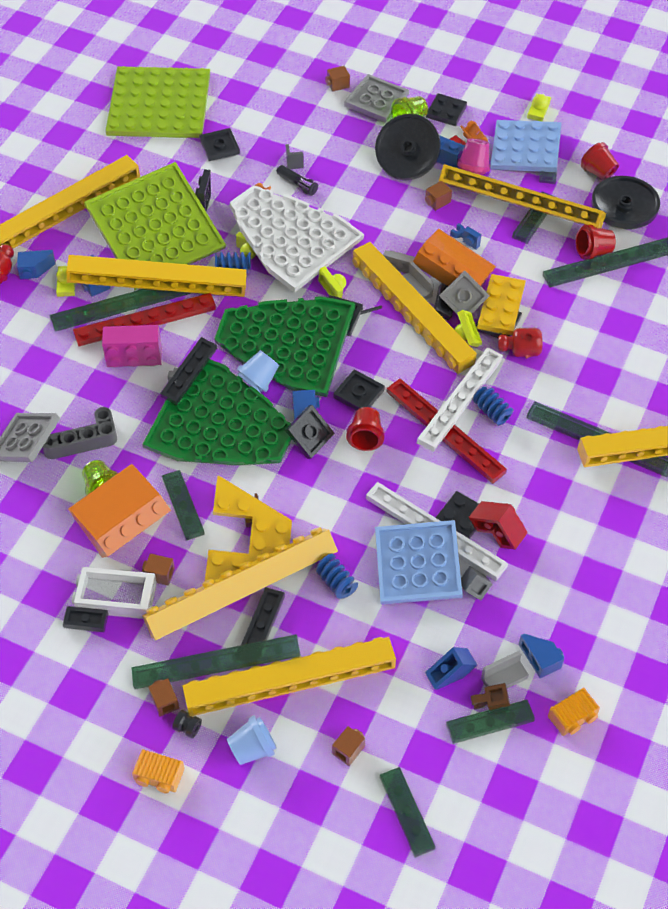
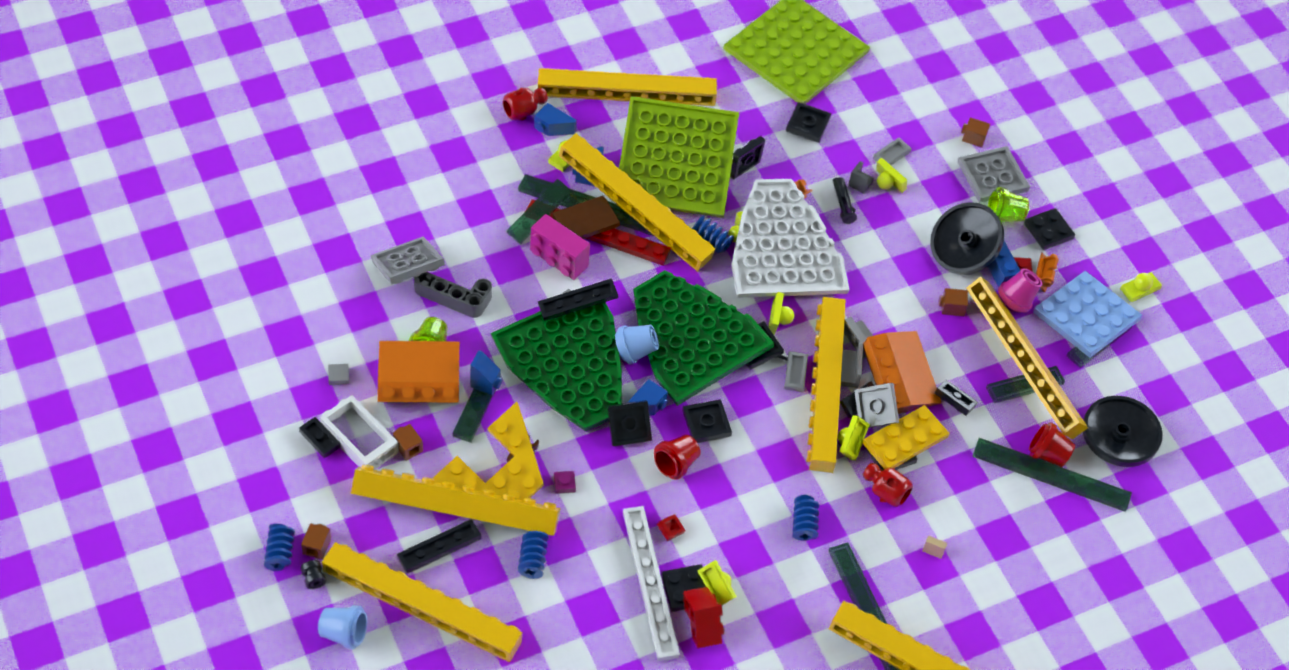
camera: 35 degrees right, 0 degrees up
clear green tile [131,634,301,689] -> none
light orange brick [132,749,185,793] -> none
light blue plate [375,520,463,604] -> none
red plate [387,378,507,484] -> none
white plate [417,348,503,452] -> none
blue plate [450,223,482,250] -> none
dark grey panel [461,566,493,600] -> none
red piece [581,142,619,180] -> none
none -> blue piece [264,523,295,571]
none -> light grey tile [328,364,349,385]
none -> blue slope [470,350,502,395]
none -> clear green tile [506,179,572,245]
none -> reddish brown tile [553,195,620,239]
none -> magenta plate [554,471,576,494]
none -> red tile [657,514,686,542]
none -> neon yellow tile [698,560,737,606]
none -> light grey tile [784,351,808,392]
none -> light grey tile [873,138,912,165]
none -> neon yellow tile [876,158,907,193]
none -> tile [922,536,948,559]
none -> black plate [935,380,978,416]

